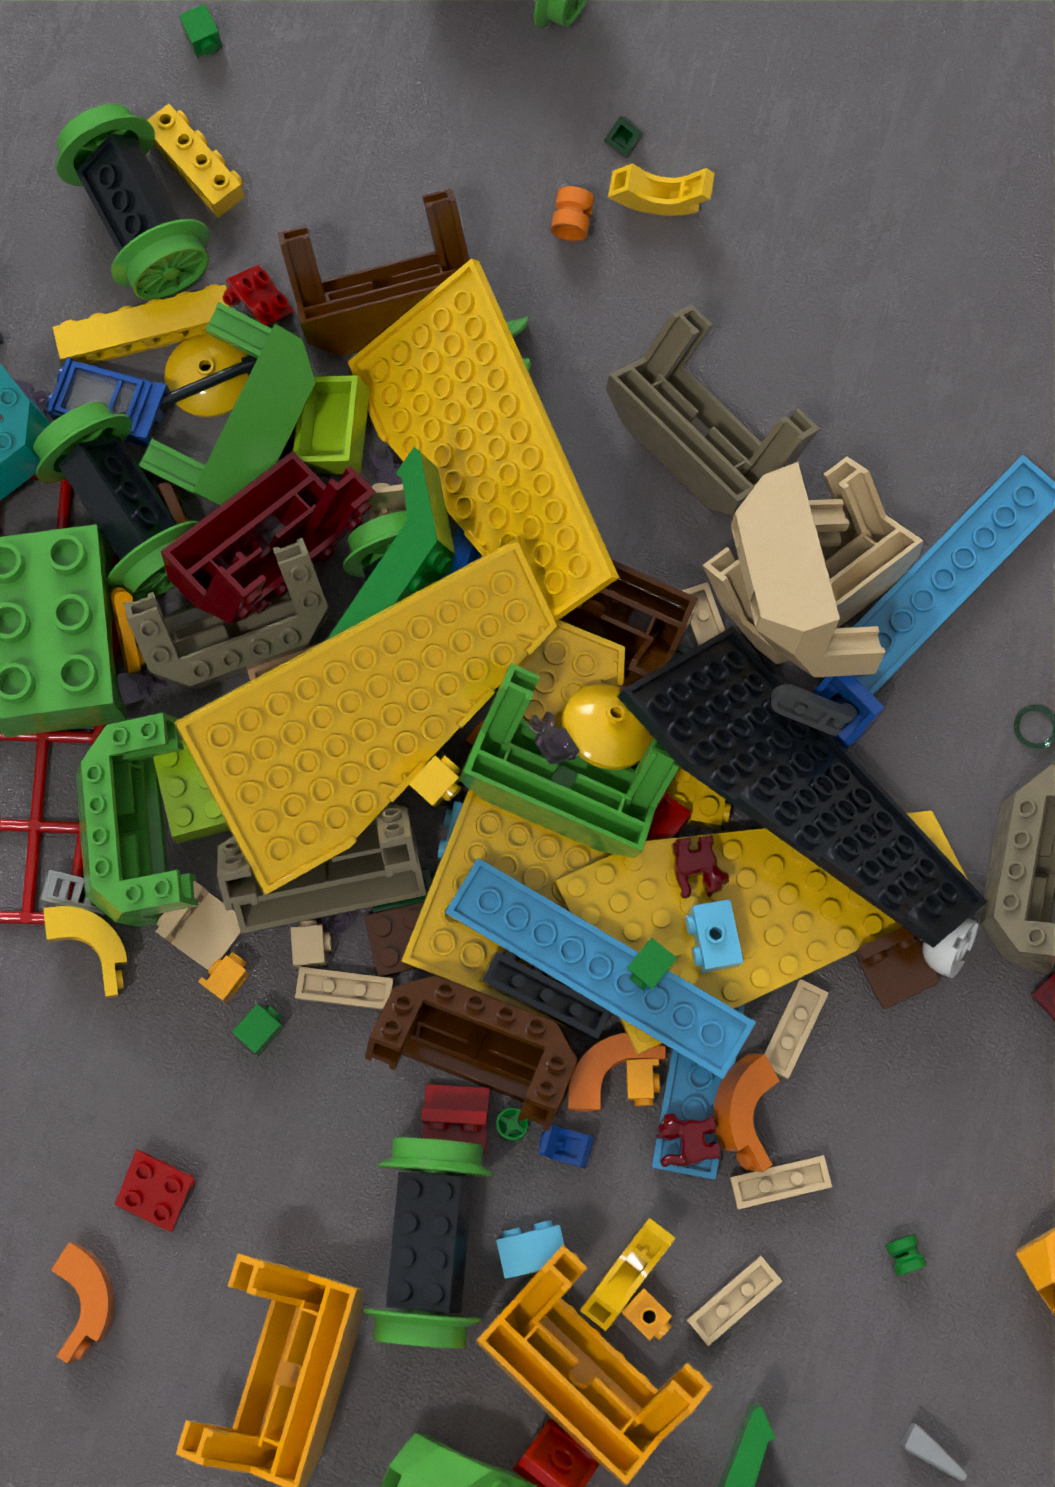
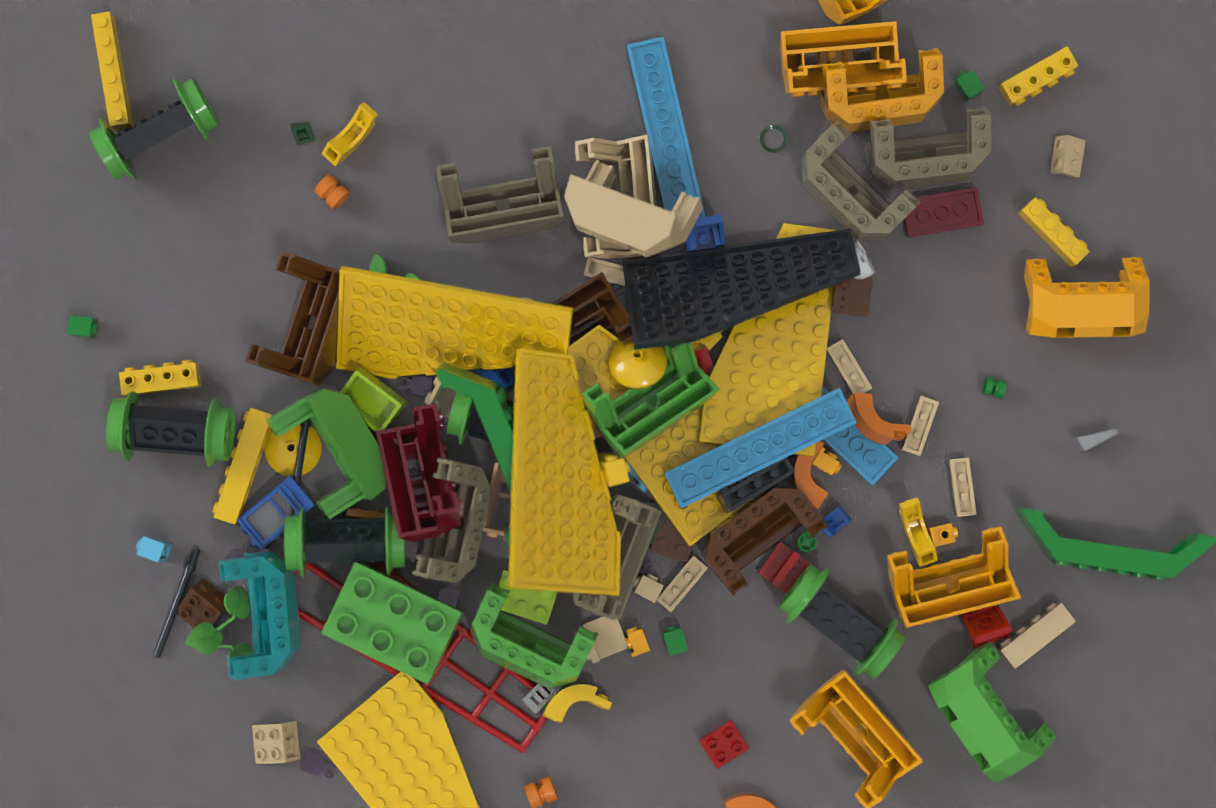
camera: 60 degrees left, 10 degrees up
light orange plate [110,586,145,674] -> none
red hinge [223,264,294,326] -> none
medium azure brick [496,1220,565,1279] -> none
plate [528,712,580,765] -> none
green brick [627,937,678,991] -> none
dark red animal [656,1113,721,1167] -> none
dark red animal [672,835,729,899] -> none
medium azure brick [685,899,743,974] -> none
dark grey plate [771,684,858,736] -> none

